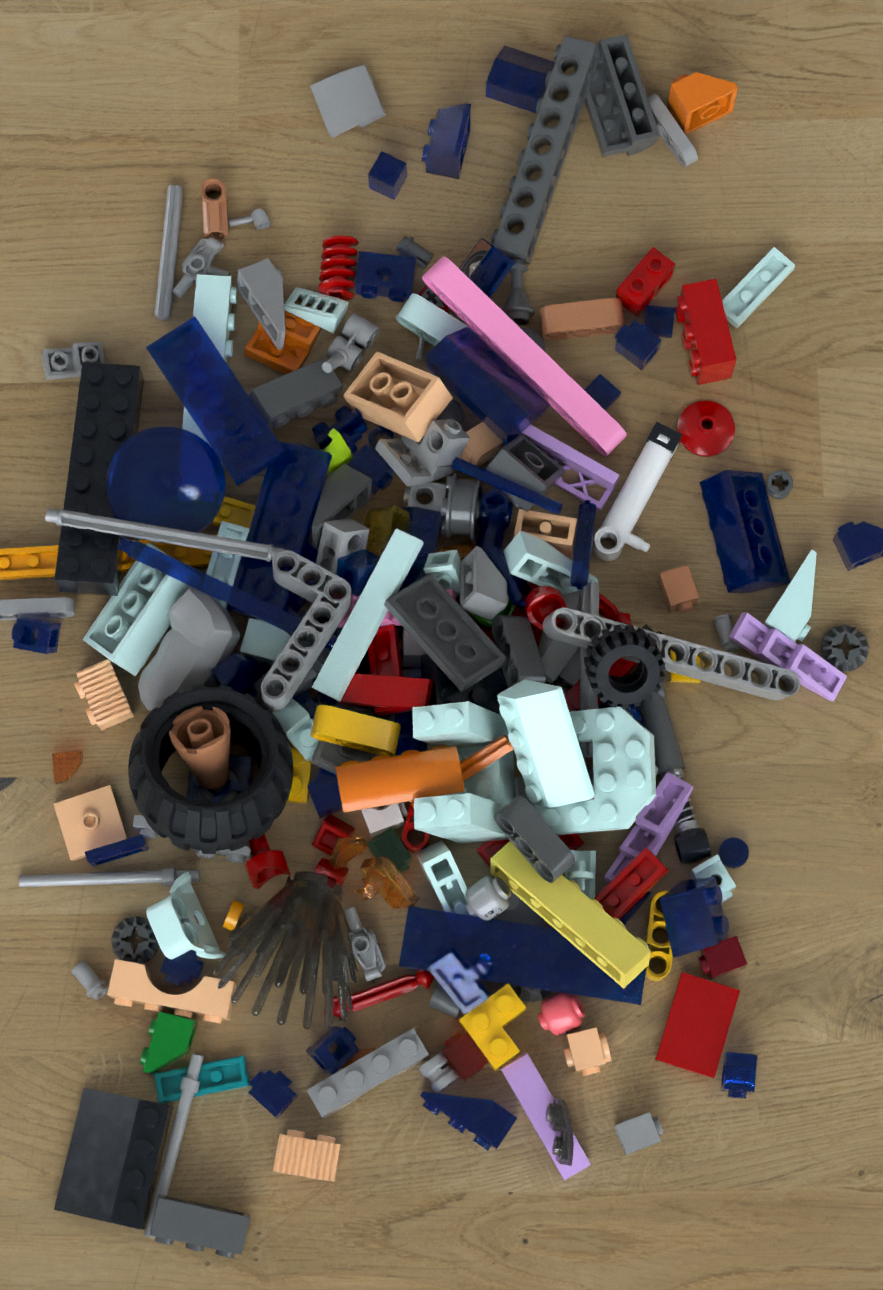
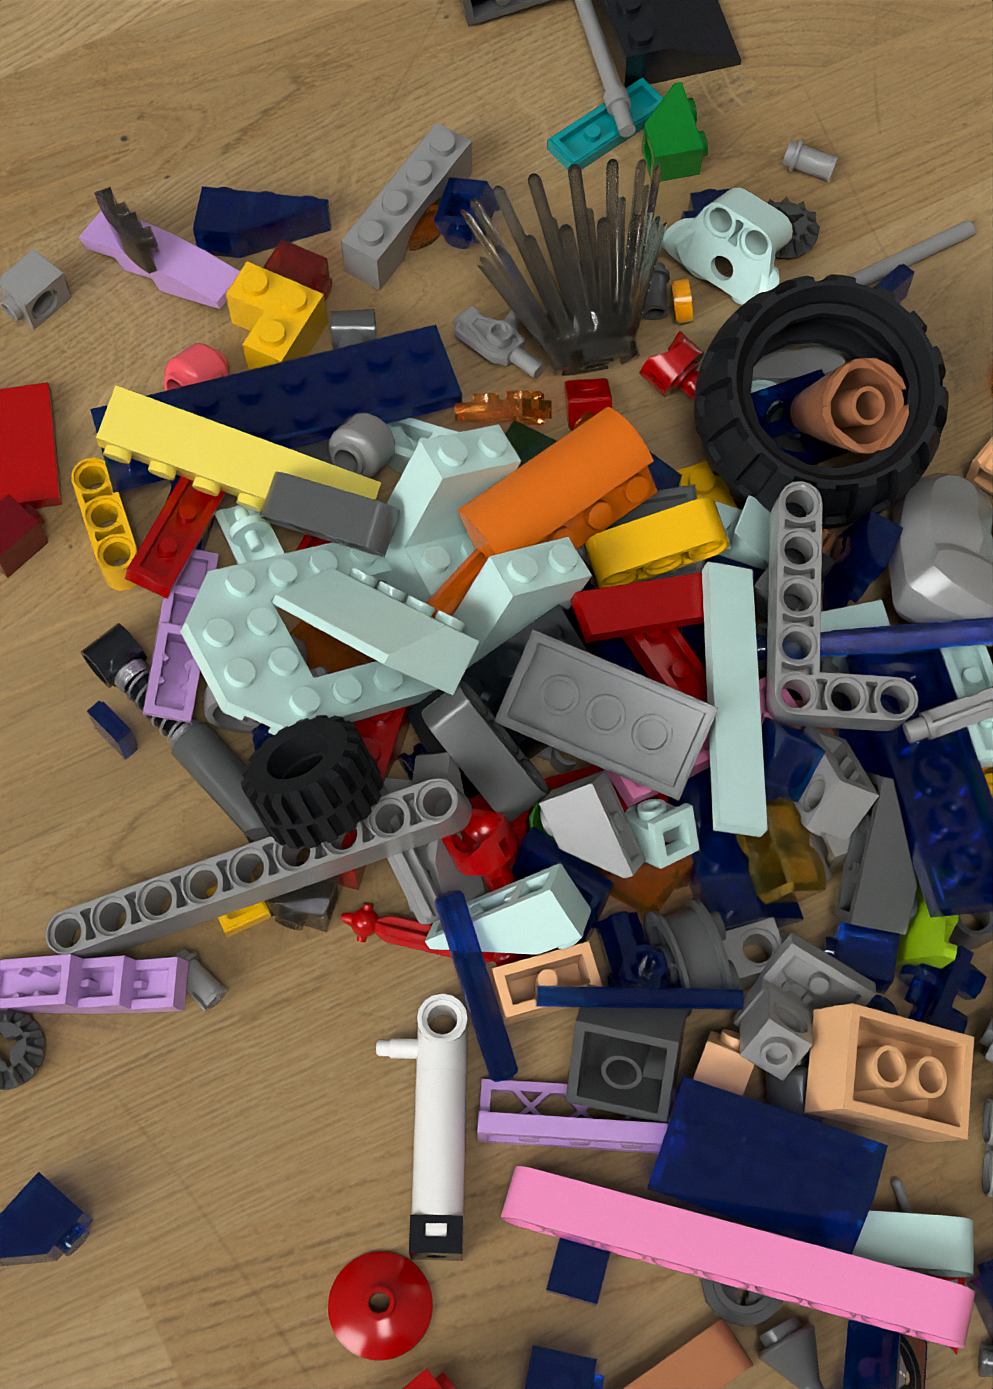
camera: 150 degrees right, 10 degrees down
light nougat plate [53,785,129,861] -> none
light nougat arch [107,959,237,1024] -> none
clear blue brick [248,1070,298,1119] -> none
light nougat brick [273,1129,342,1182] -> none
red wheel [323,965,439,1020] -> none
light grey wheel [418,1051,461,1094] -> none
clear blue plate [427,948,493,1015] -> none
light nougat brick [563,1027,611,1077] -> none
nougat brick [658,564,699,614] -> none
clear blue slope [660,877,729,957] -> none
light aqua brick [690,854,736,905] -> none
clear blue slope [700,470,790,593] -> none
clear blue tile [718,837,749,869] -> none
light aqua slope [764,550,817,642] -> none
dark grey bush [765,470,793,499] -> none
none -> clear blue tile [87,700,138,760]

